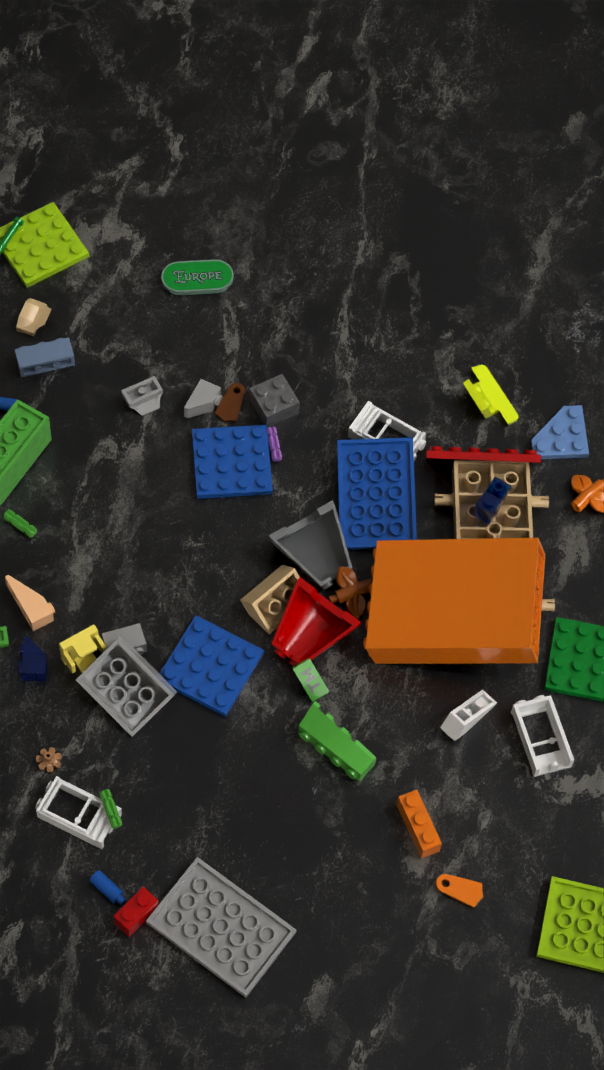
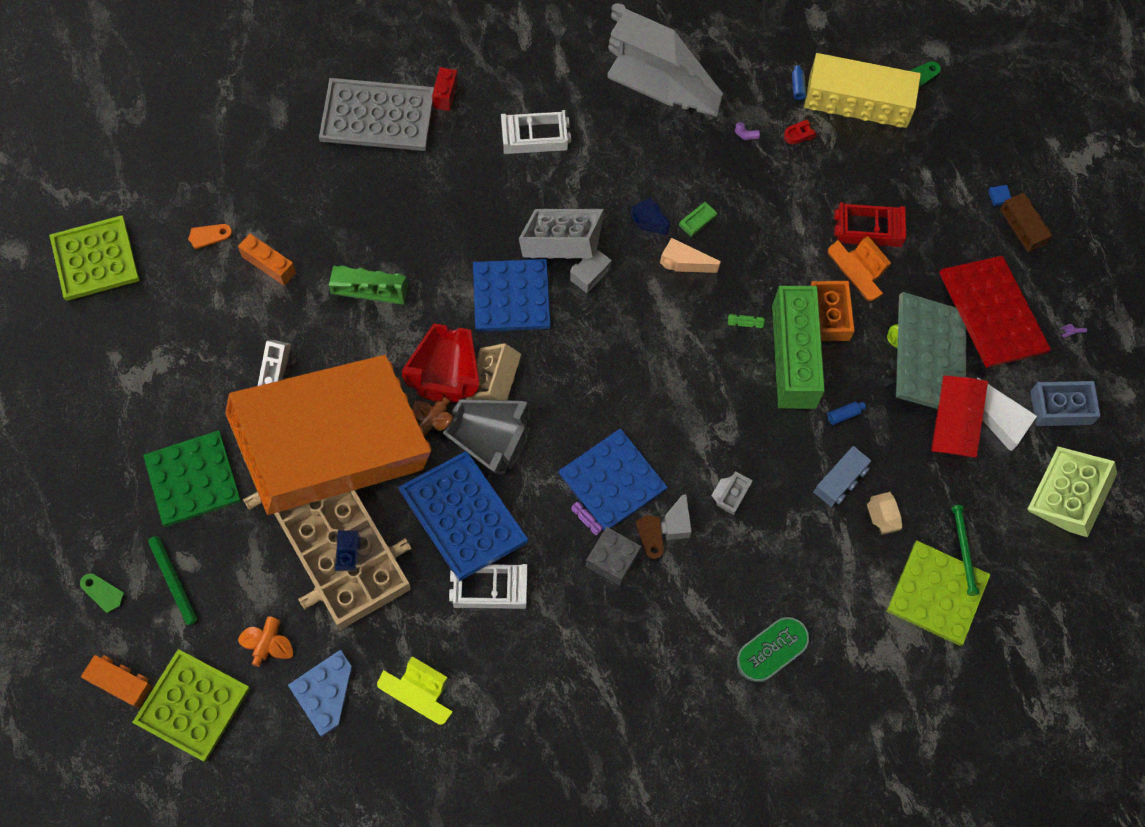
camera: 150 degrees right, 5 degrees up
medium nougat plant [36,747,62,773] -> none
light yellow panel [59,625,107,673] -> none
blue cylinder [89,870,127,906] -> none
bright green axle [100,789,122,829] -> none
bright green tile [292,658,329,702] -> none
red plate [425,446,541,463] -> none
white door [511,695,574,777] -> none

